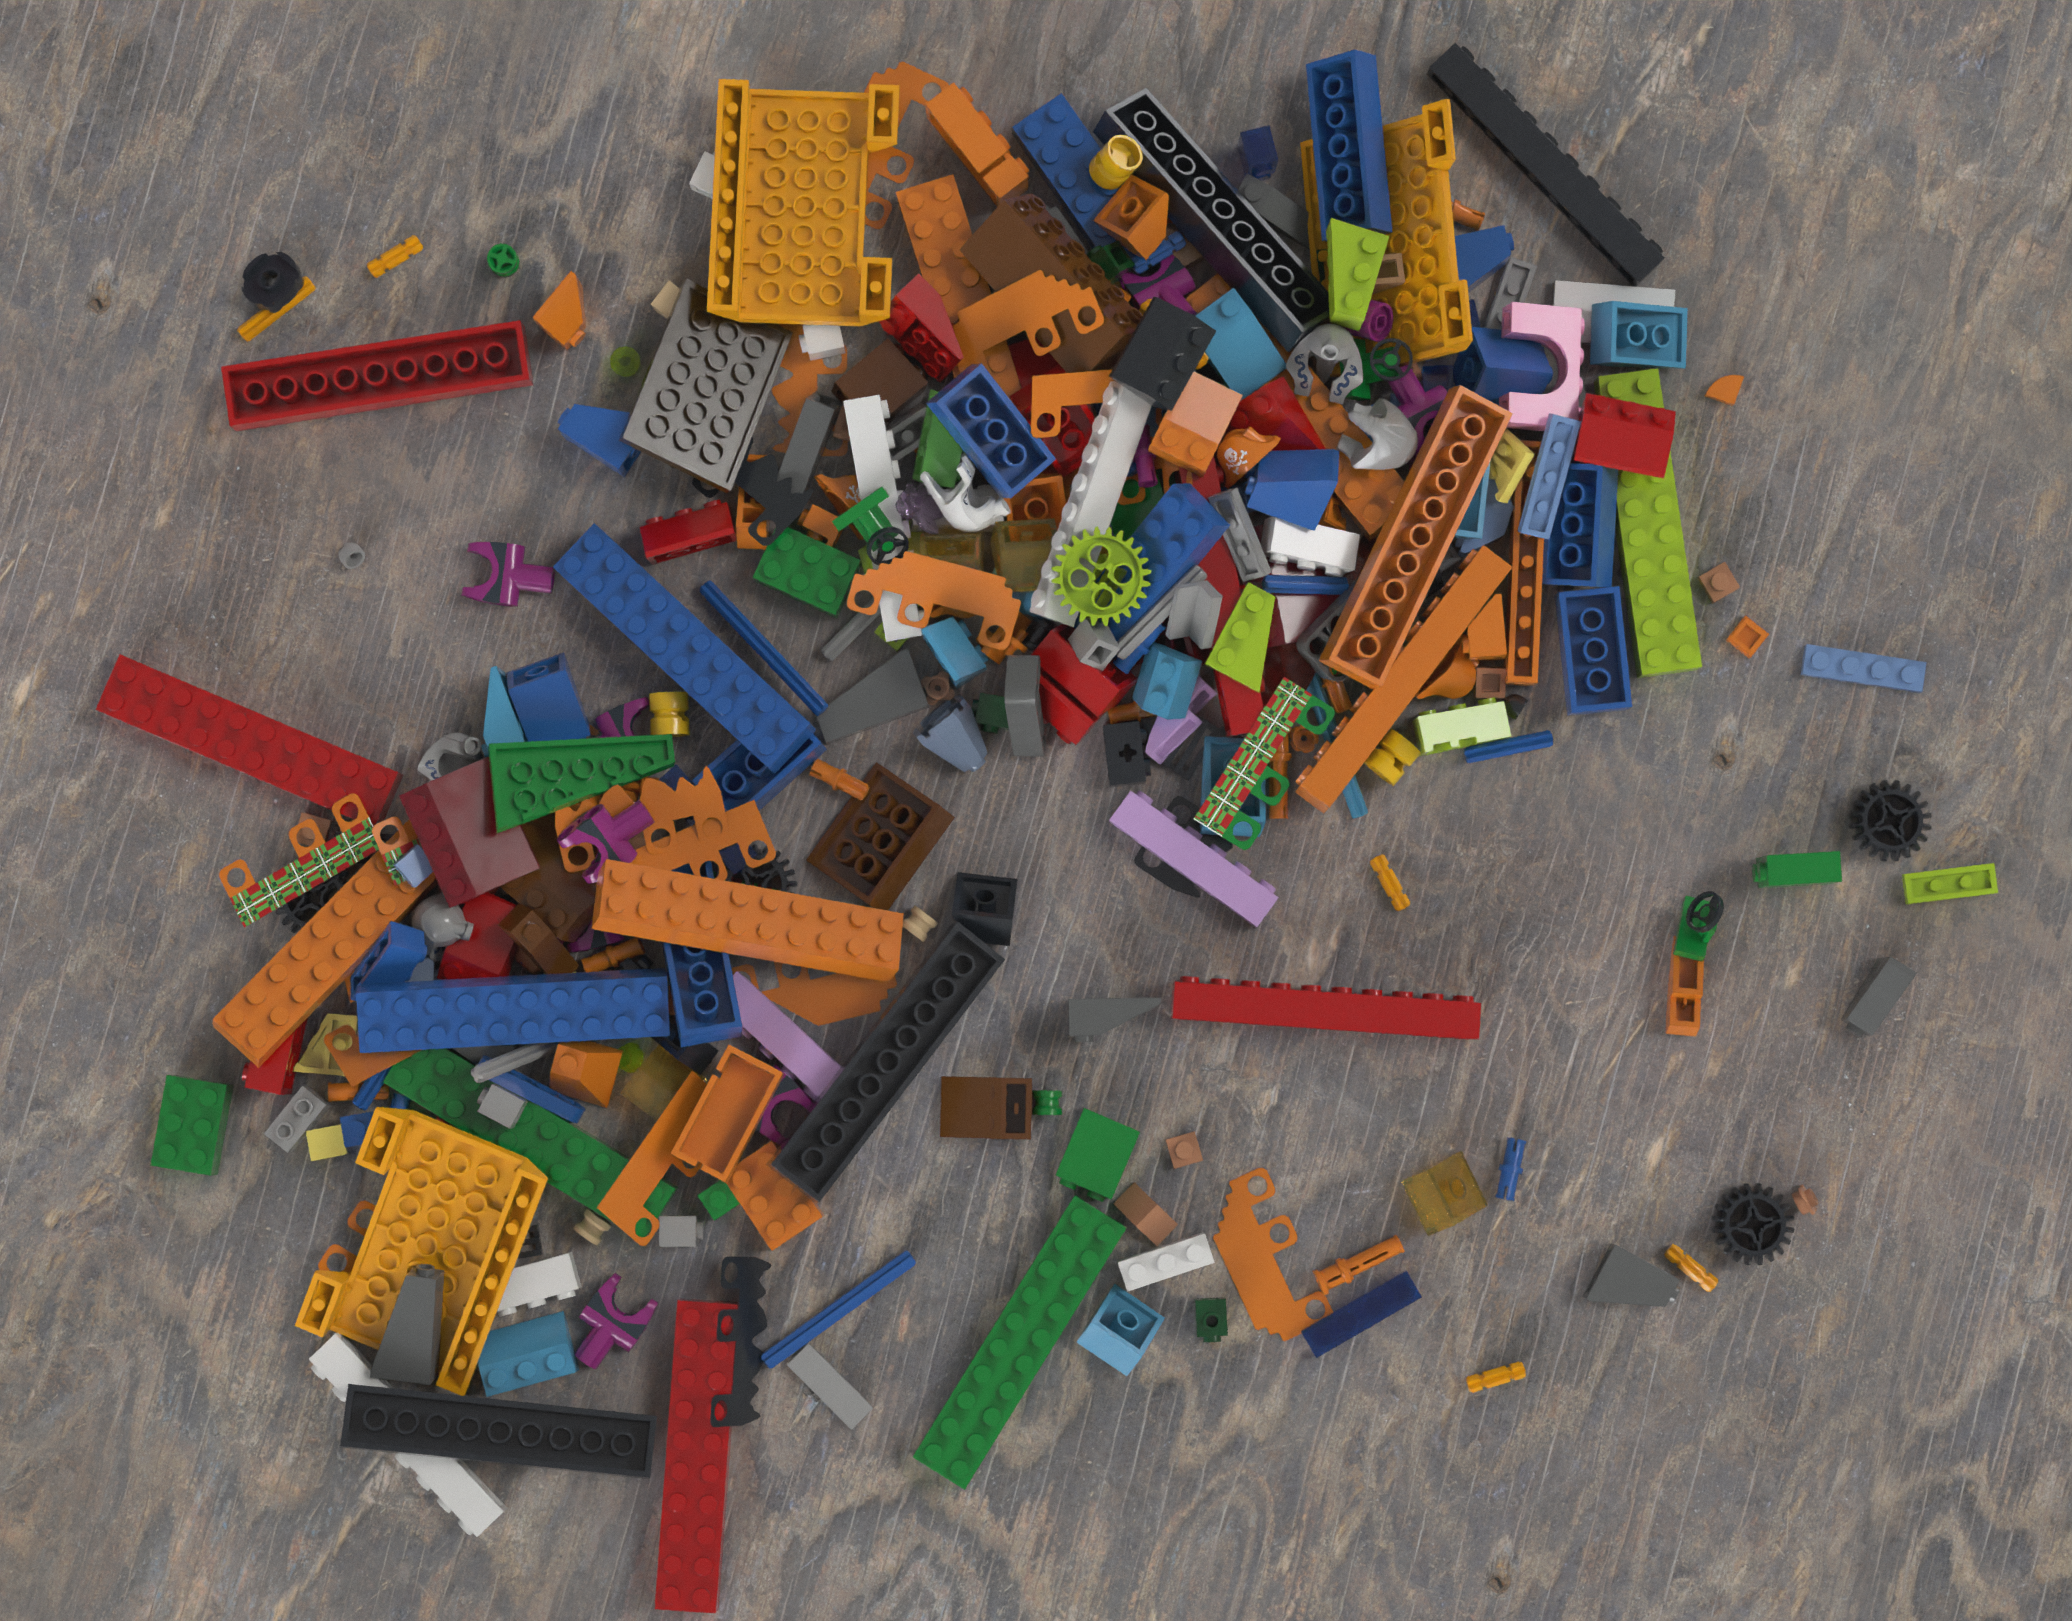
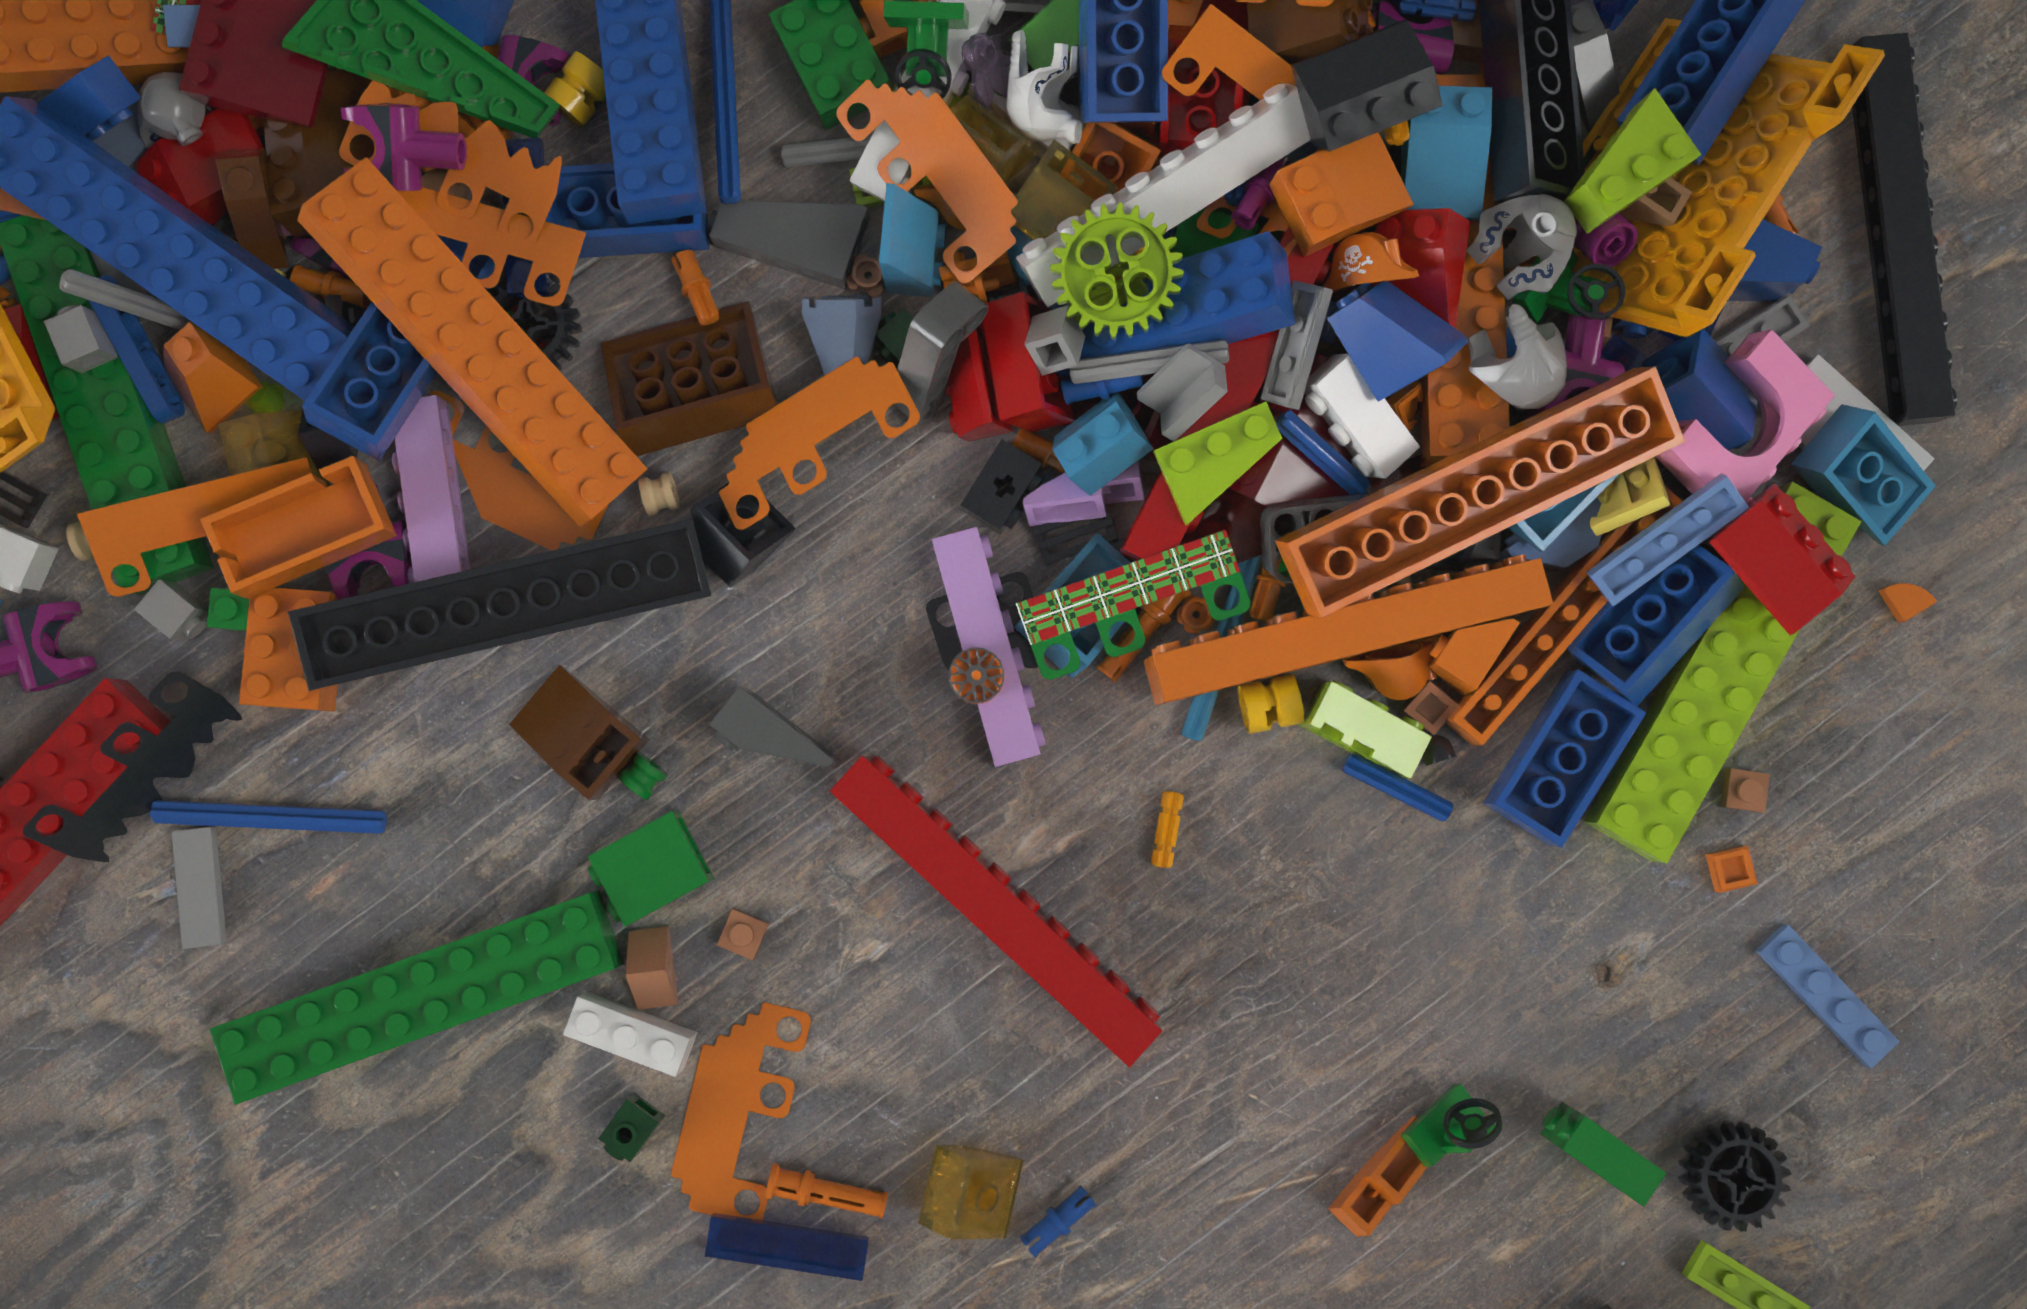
camera: 40 degrees right, 0 degrees up
dark azure slope [1077,1284,1165,1376] -> none
none -> orange piece [719,356,920,530]
none -> wheel [949,647,1004,704]

